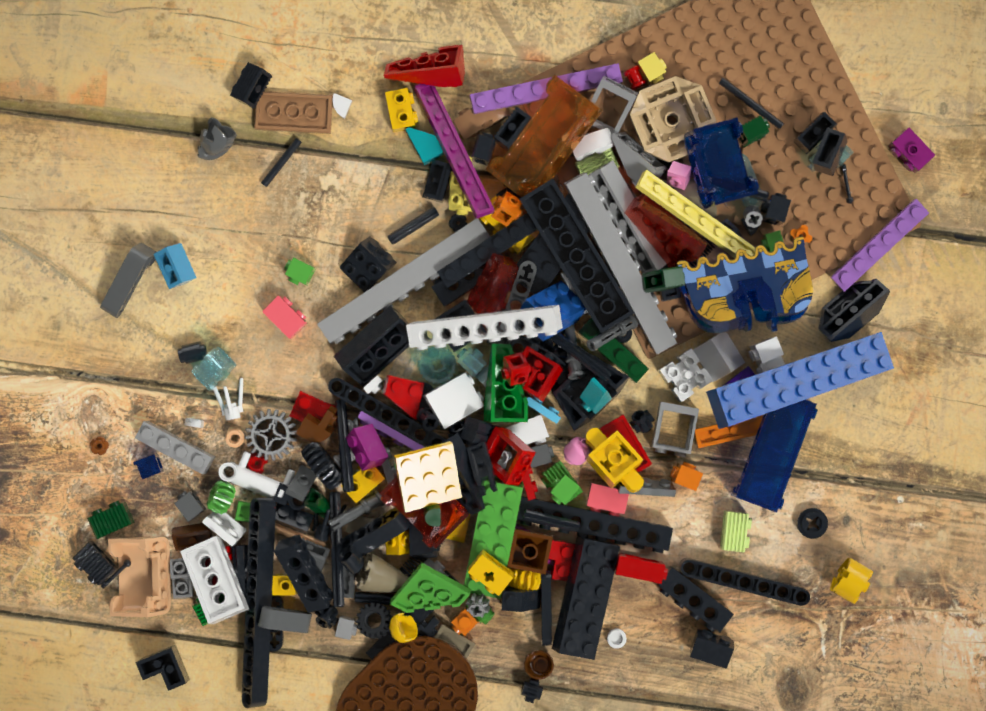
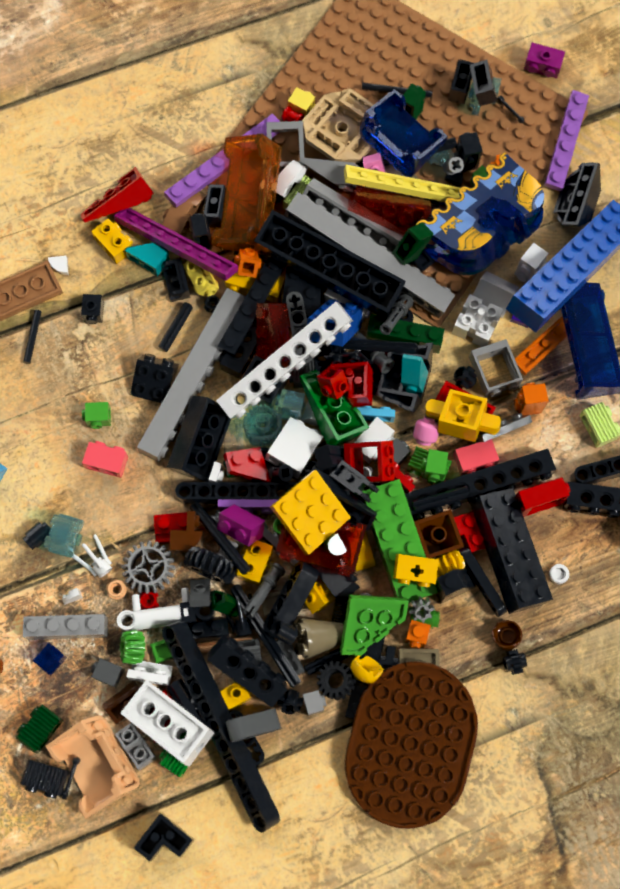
camera: 35 degrees left, 15 degrees down
none -> black brick [81,294,104,324]

